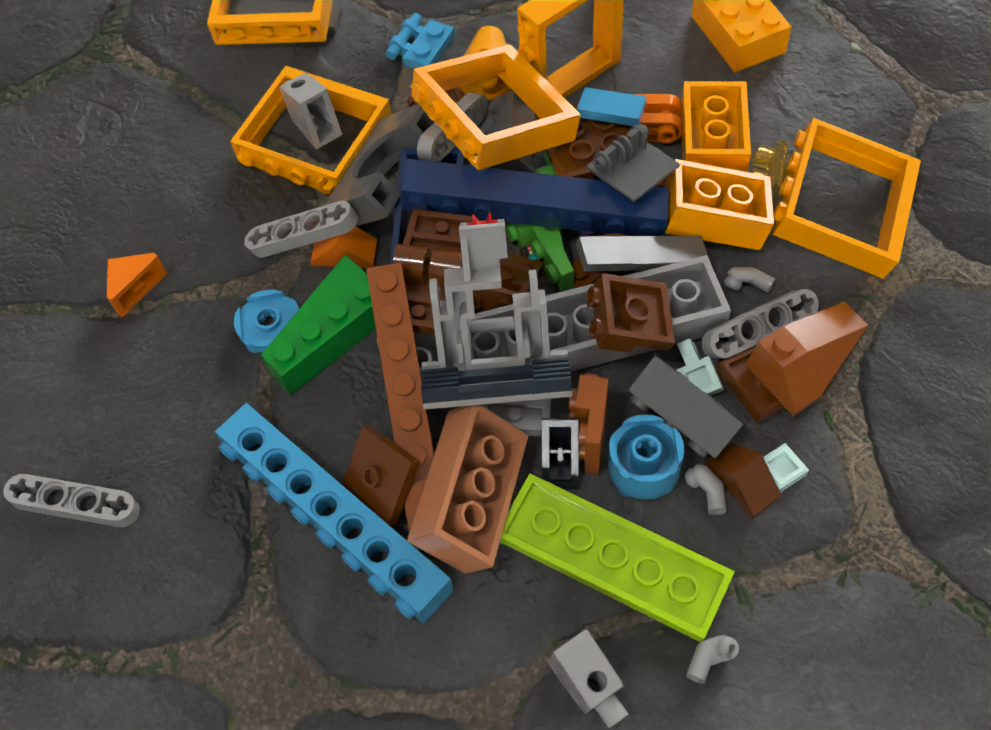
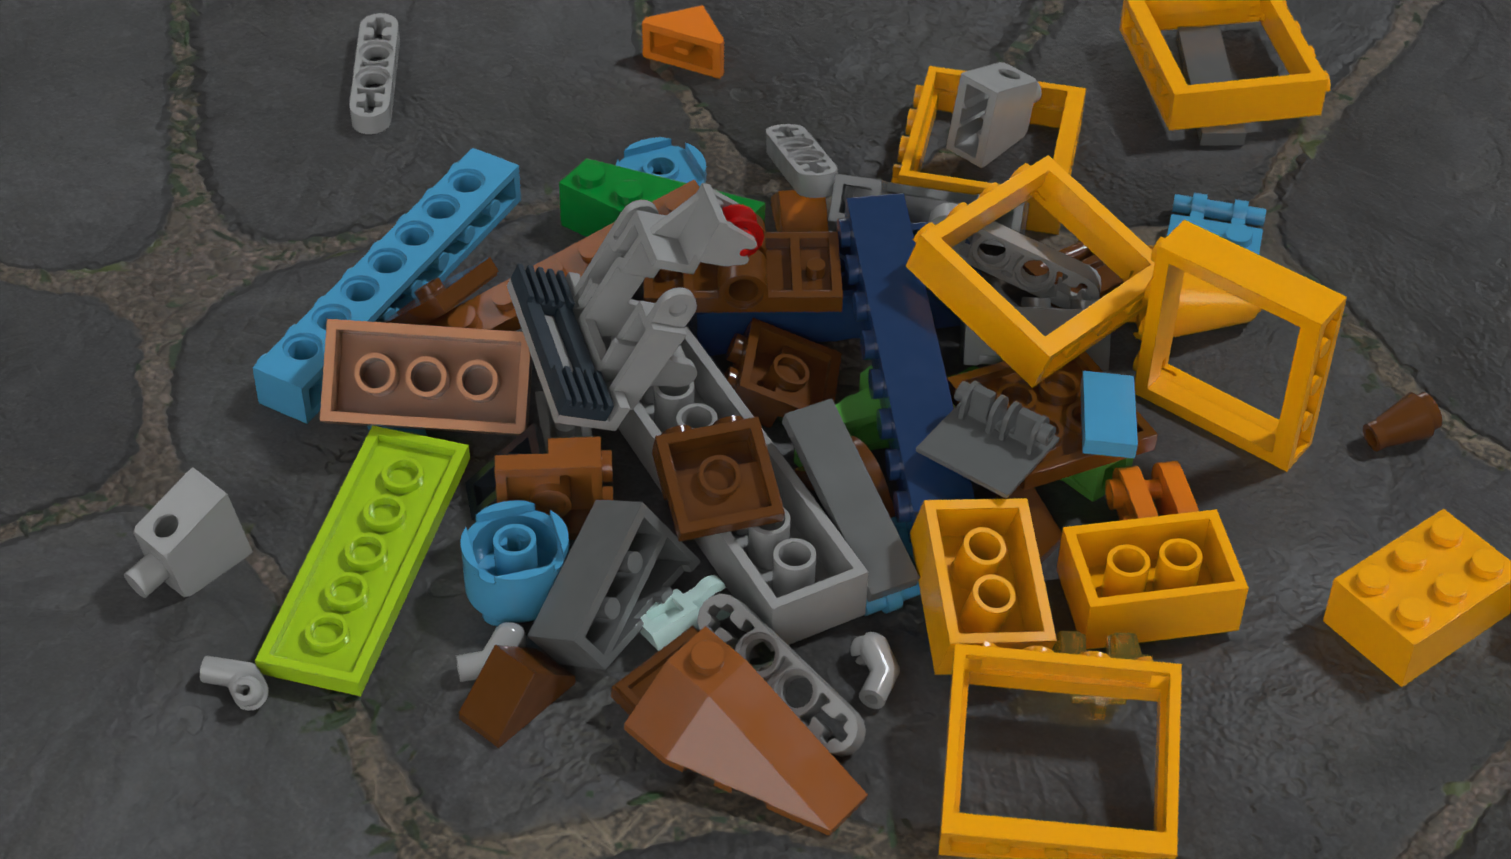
camera: 70 degrees right, 15 degrees down
light aqua tile [763,443,809,493] -> none

